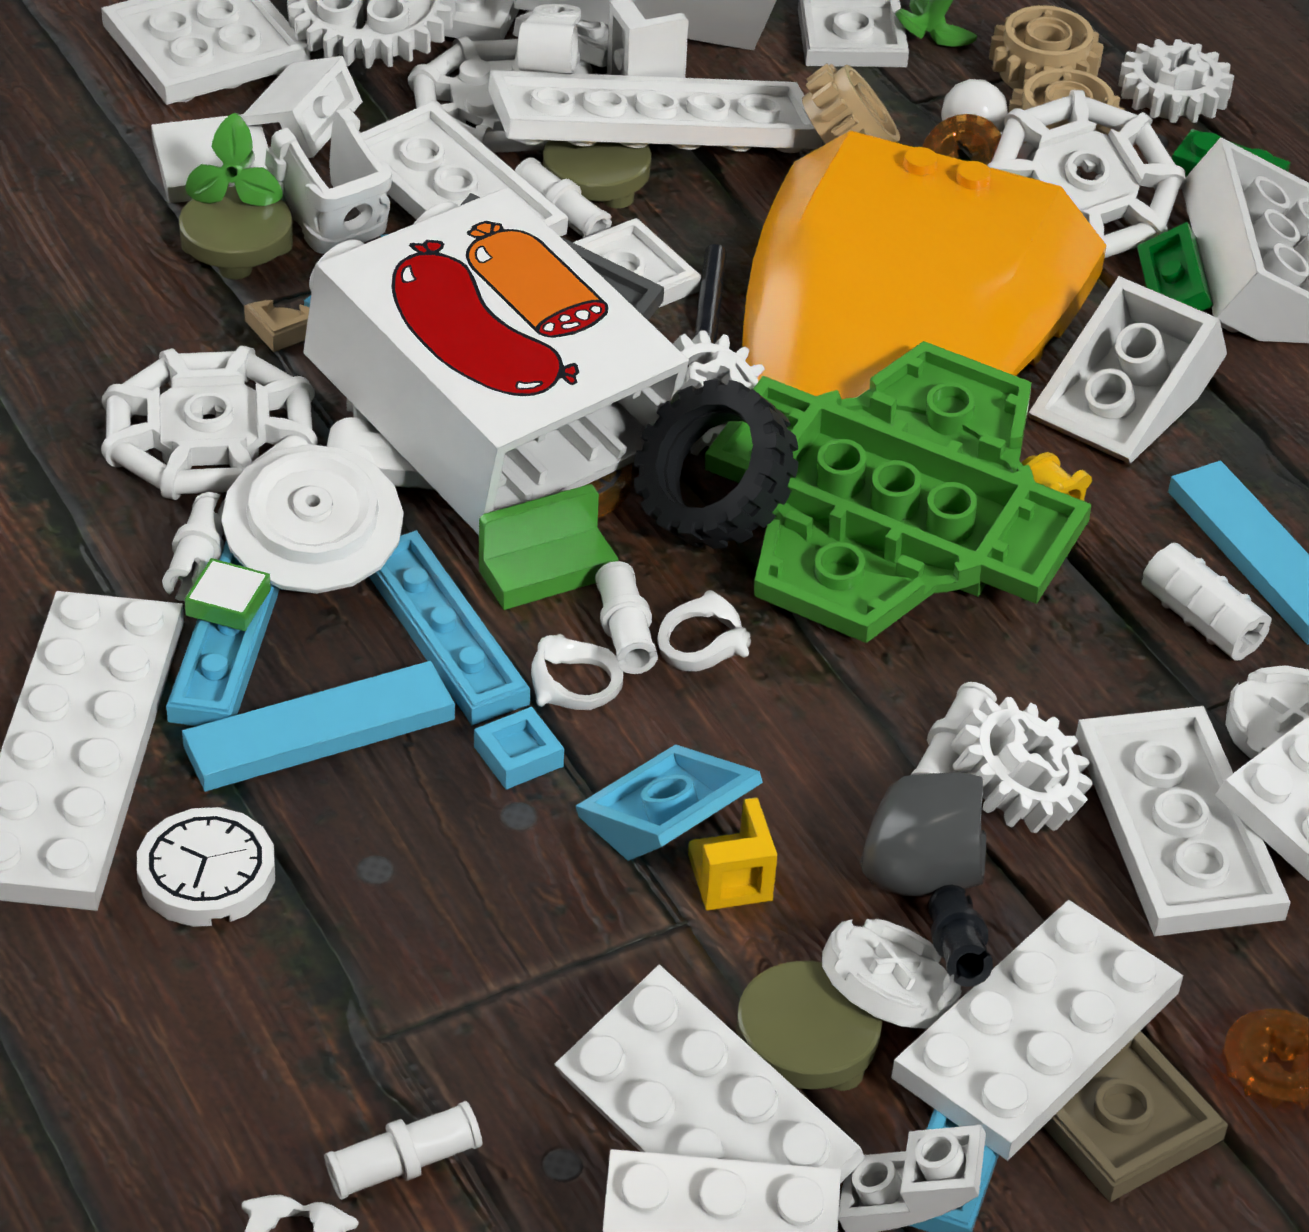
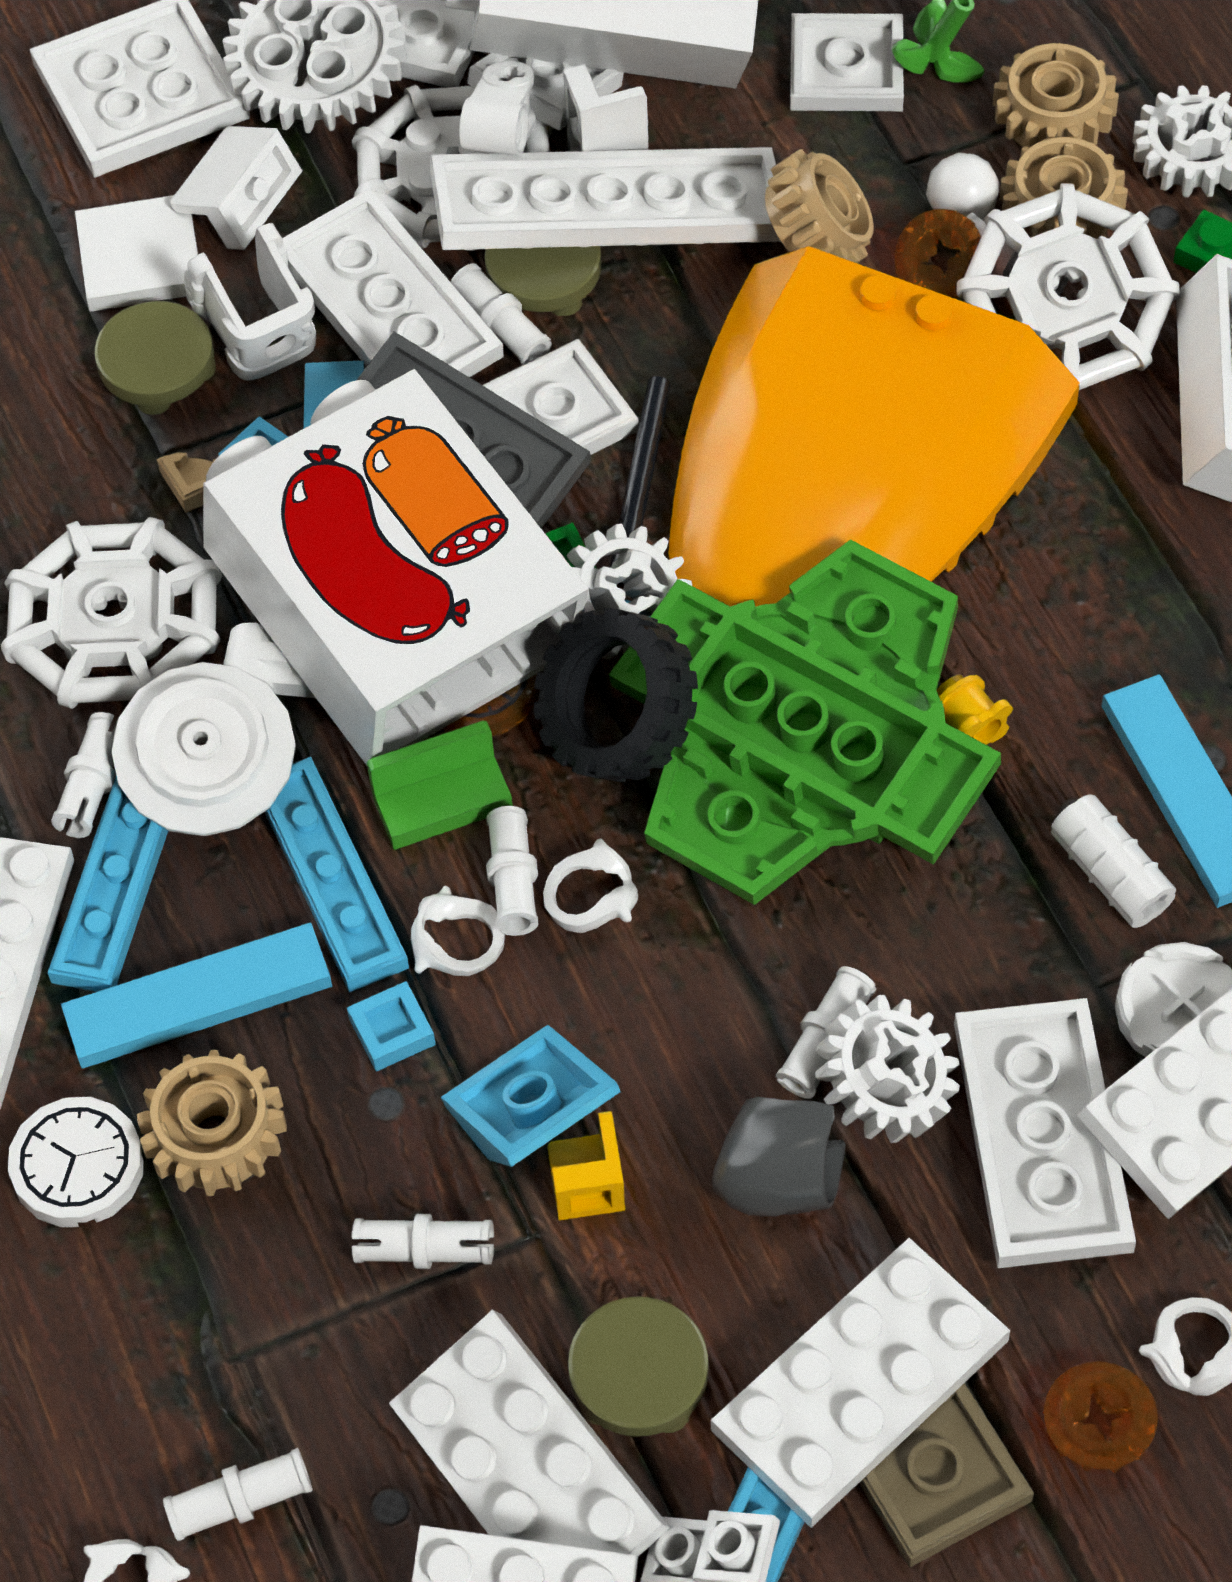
camera: 10 degrees right, 15 degrees up
bright green plant [185,113,283,206] -> none
tile [185,558,271,631] -> none
white tile [822,919,961,1029] -> none
black pin [928,885,993,987] -> none
white slope [1028,276,1227,464] -> none
green plate [1137,222,1214,311] -> none
none -> tan gear [137,1050,287,1196]
none -> white pin [352,1214,494,1269]

